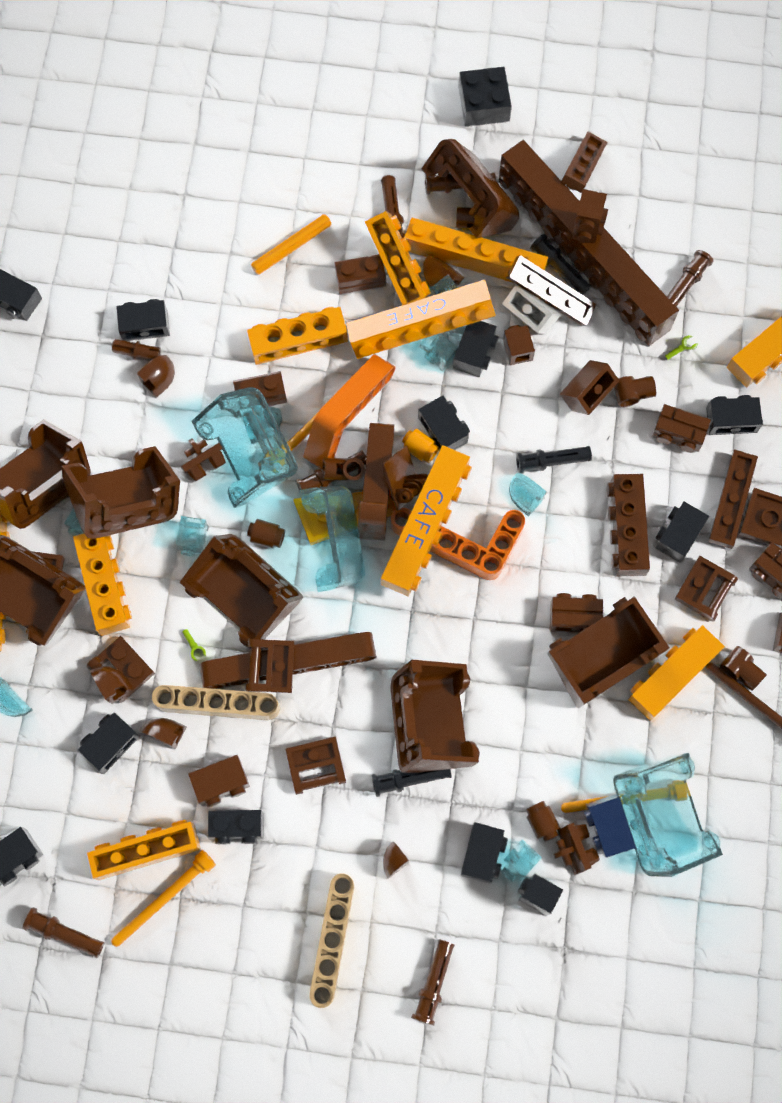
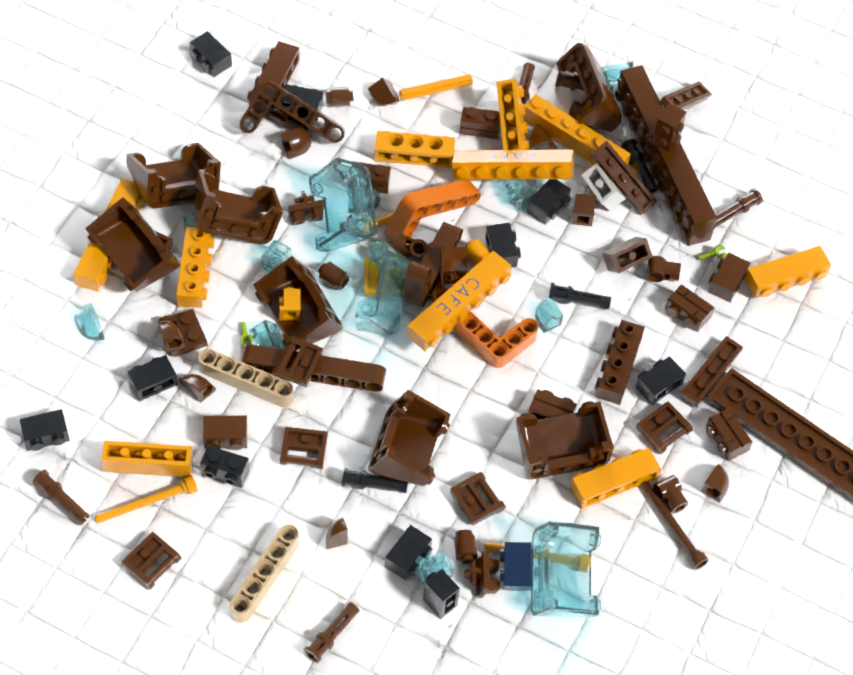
camera: 15 degrees right, 15 degrees down
black brick [458,66,512,127] -> none
black brick [706,395,763,435] -> none
none -> reddish brown plate [121,531,182,590]
none -> reddish brown beam [239,81,346,143]
none -> reddish brown brick [247,41,300,115]
none -> clear light blue brick [249,320,282,349]
none -> light orange brick [279,287,301,321]
none -> reddish brown brick [325,86,354,107]
none -> reddish brown brick [368,77,400,105]
none -> reddish brown plate [450,472,506,526]
none -> clear light blue brick [602,61,633,85]
none -> reddish brown brick [708,252,751,303]

